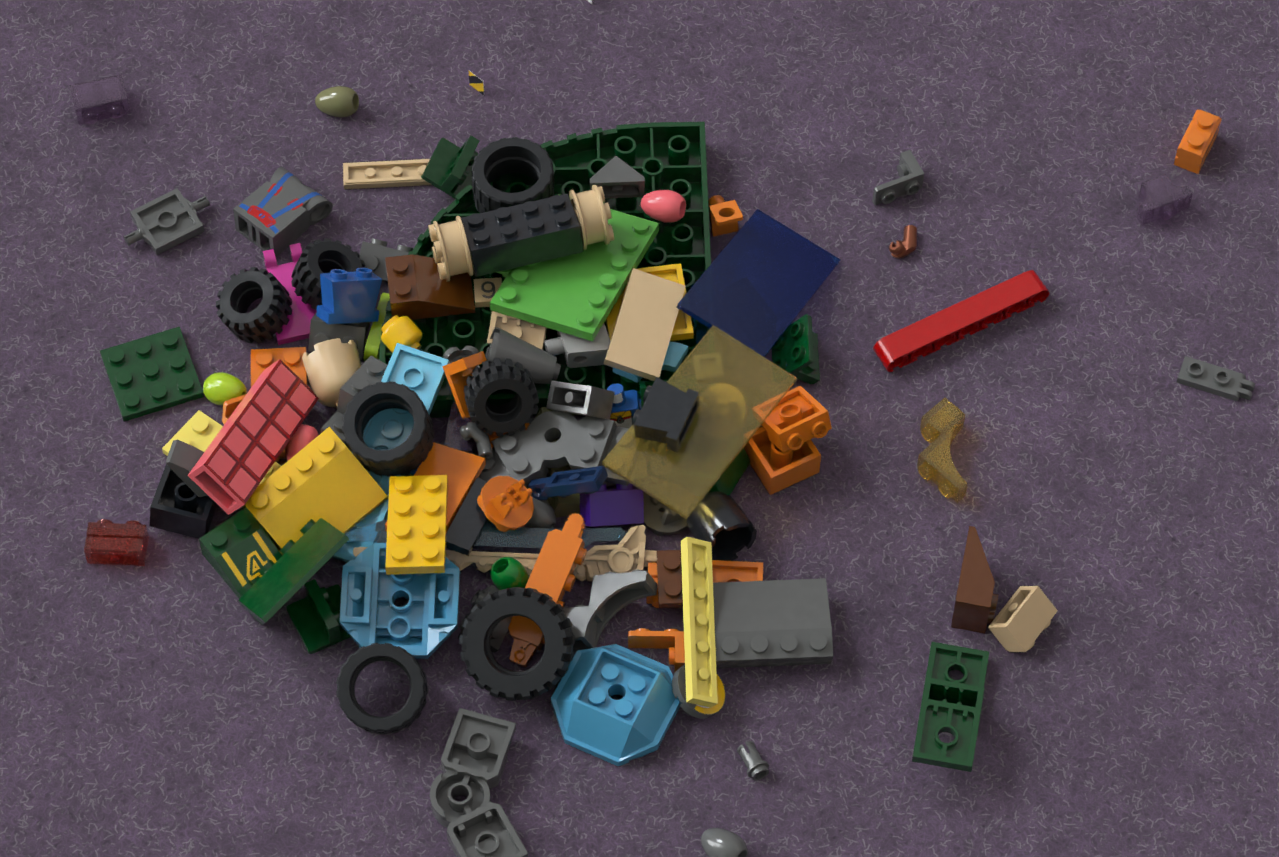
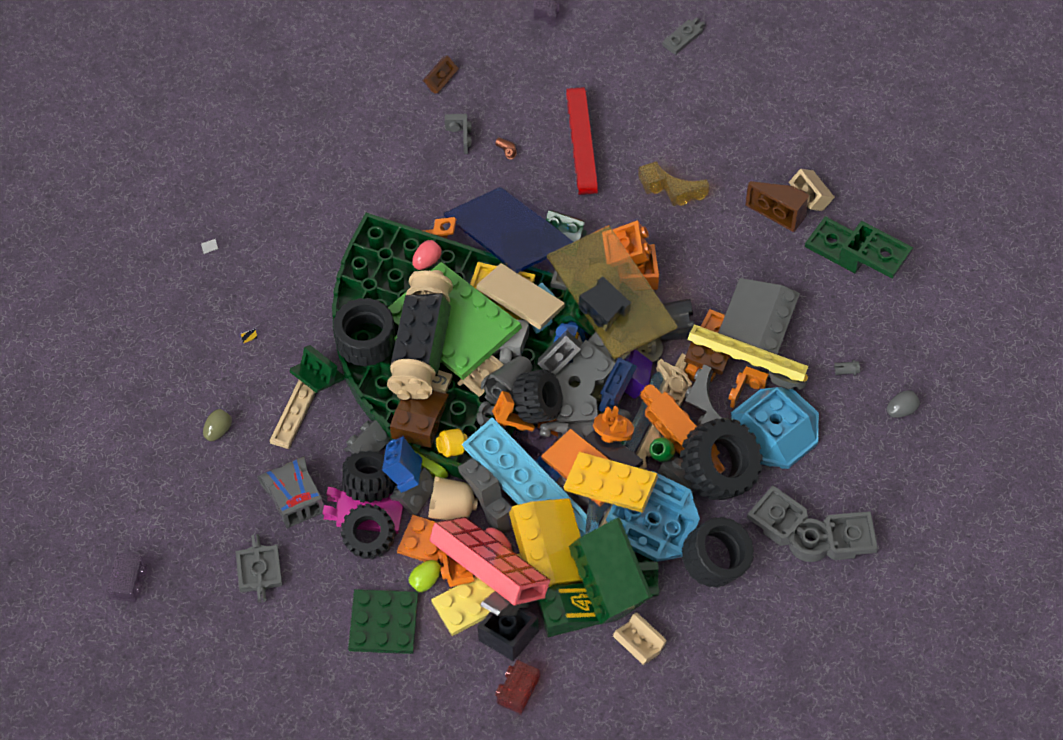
camera: 65 degrees left, 0 degrees up
black tyre [342,381,434,477] -> none
dark grey slope [590,156,645,198] -> none
none -> reddish brown plate [423,55,459,94]
none -> tan bracket [613,613,666,665]

